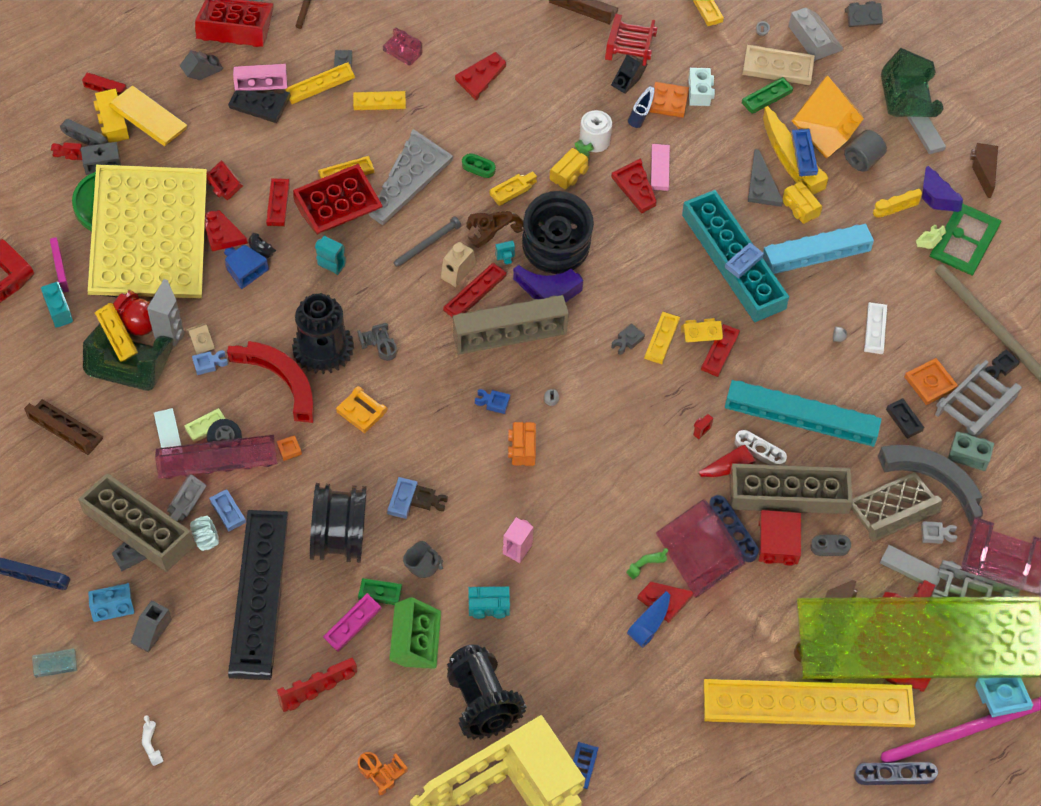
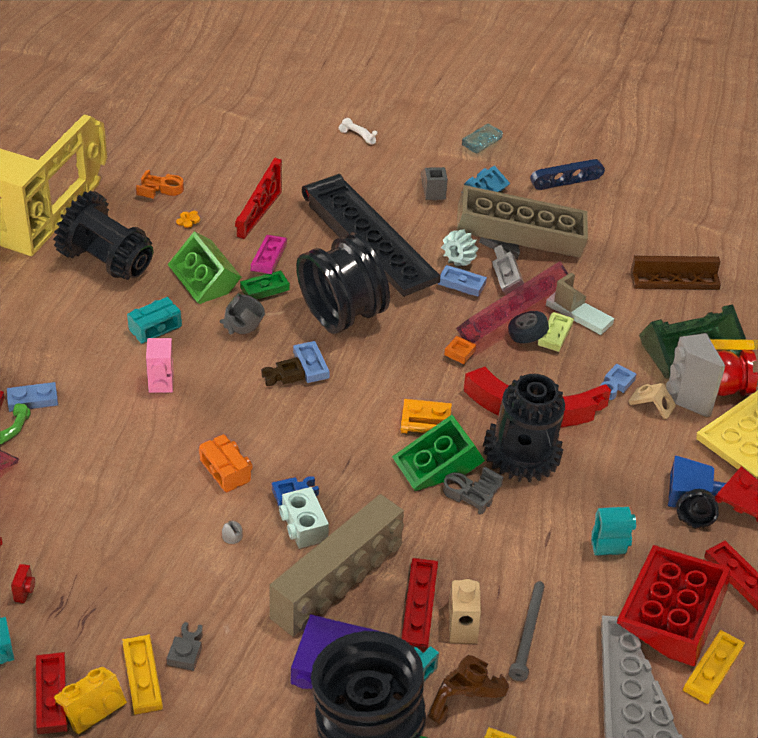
camera: 145 degrees right, 15 degrees down
none -> medium blue plate [7,382,58,412]
none -> light orange plant [176,210,201,228]
none -> light aqua brick [279,487,329,549]
none -> green slope [392,415,485,491]
none -> dark tan panel [554,273,586,313]

